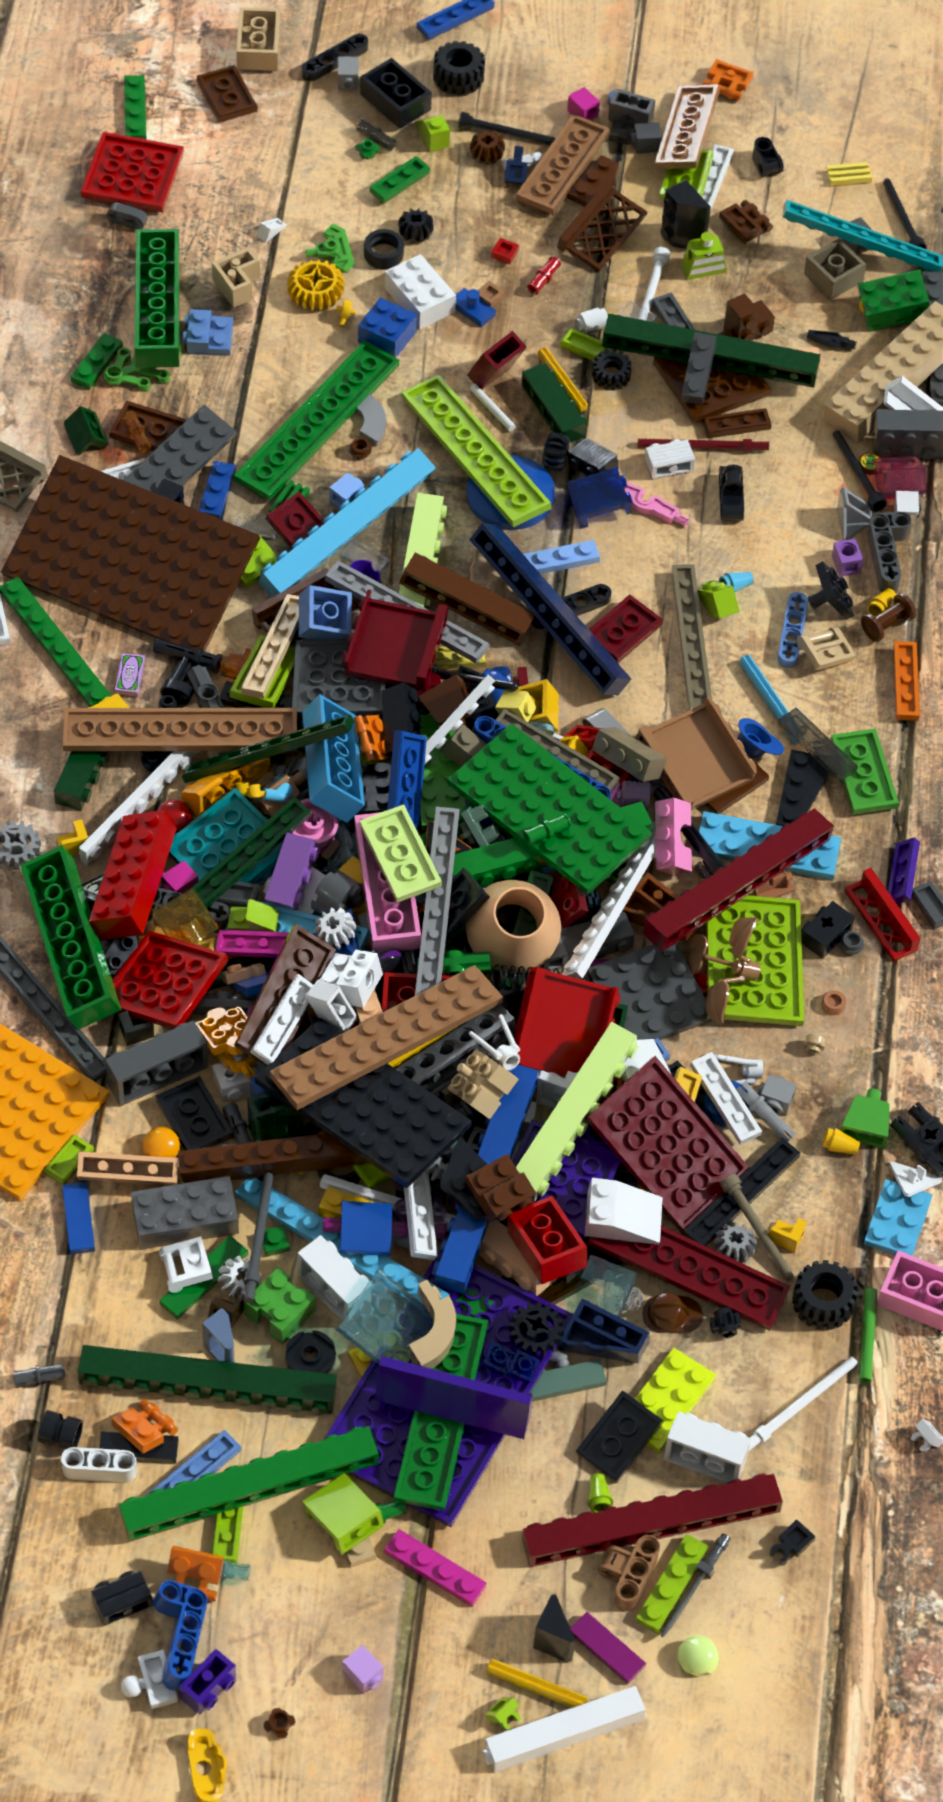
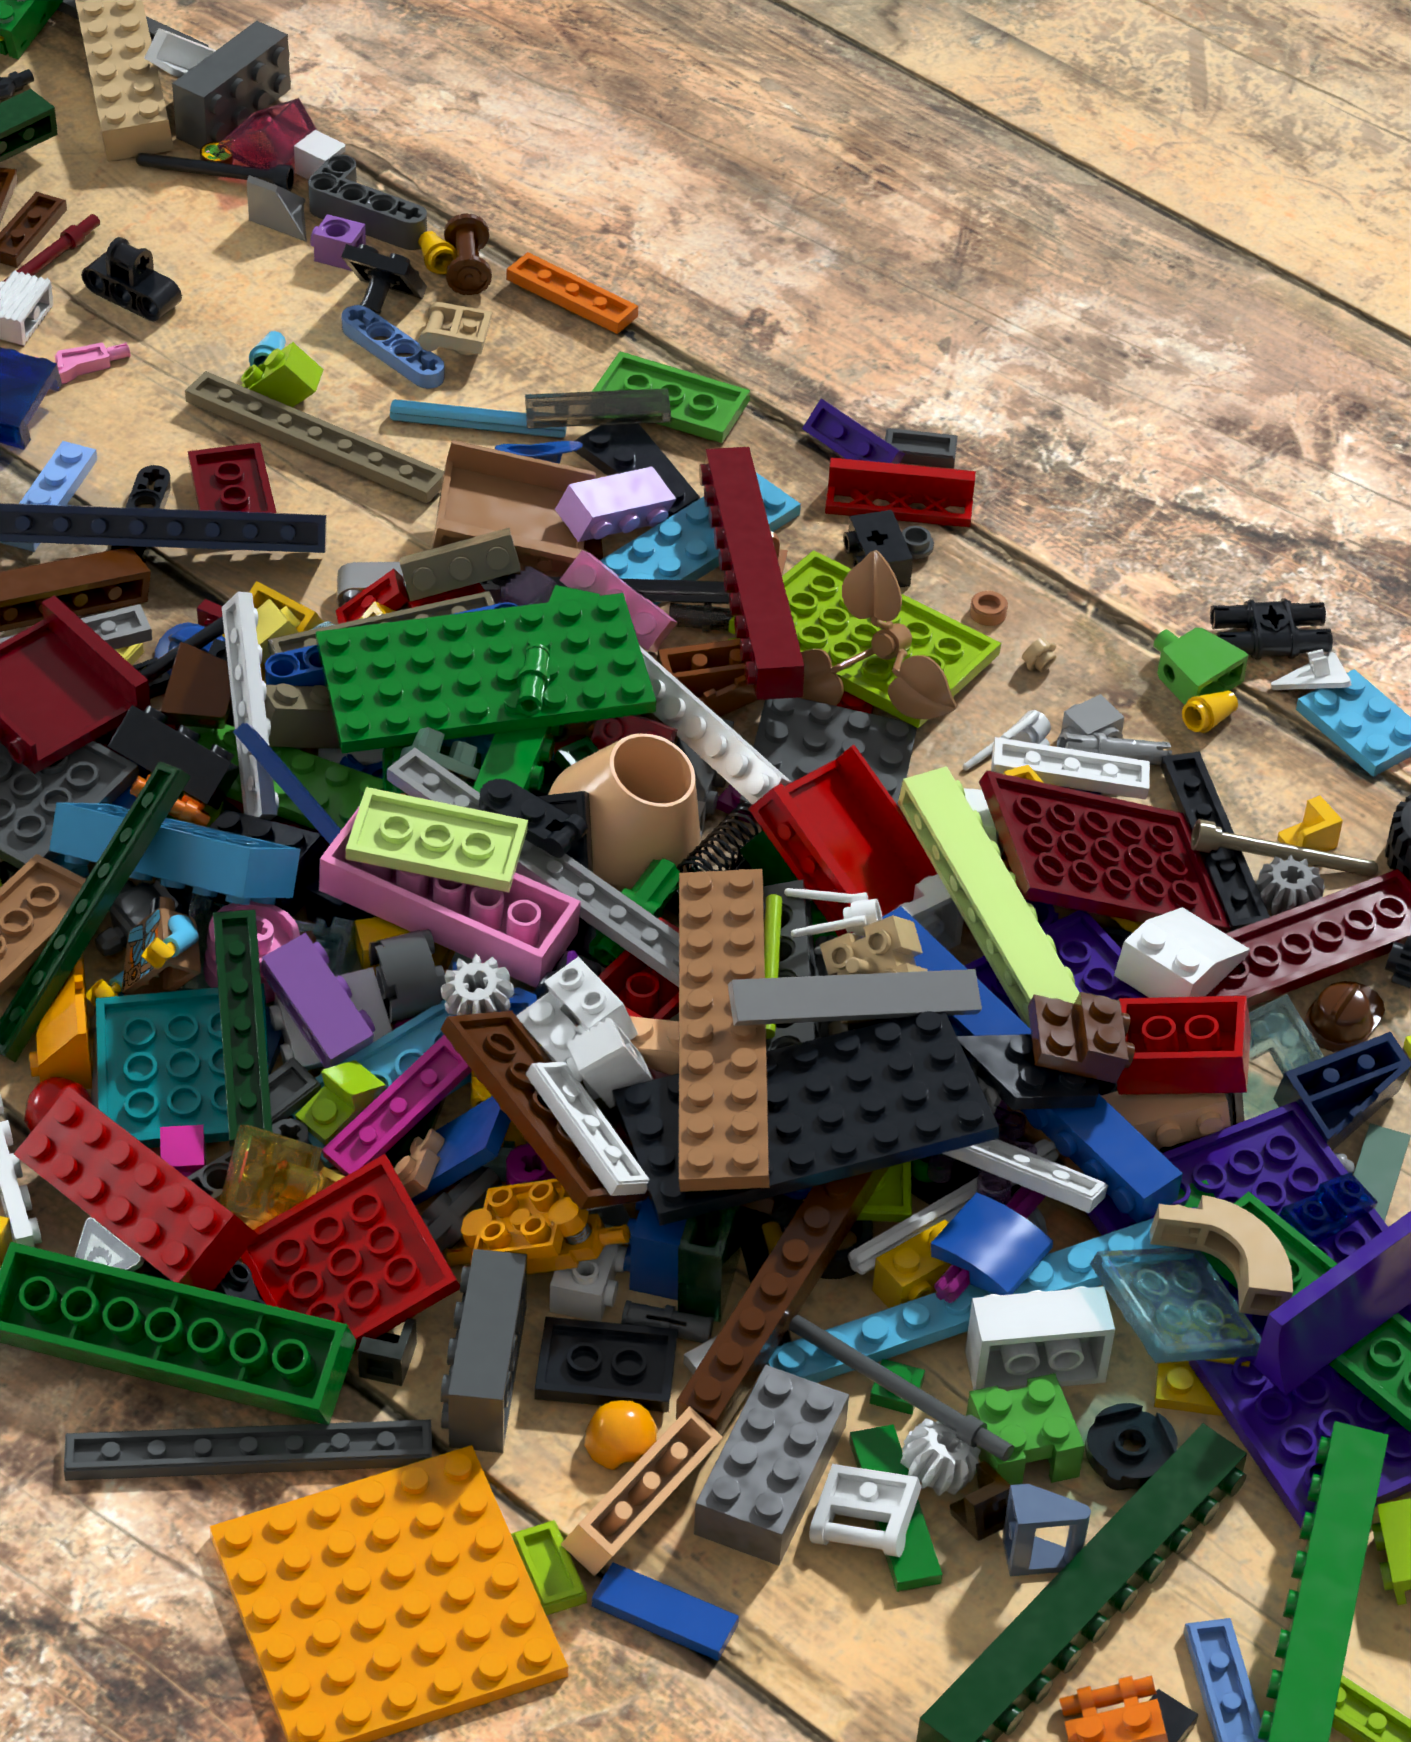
camera: 55 degrees left, 10 degrees down
black gear [509,1301,564,1357] -> none
none -> black plate [479,779,588,858]
none -> brick [555,467,676,542]
none -> light grey tile [728,969,982,1026]
none -> lime bar [764,894,782,1039]

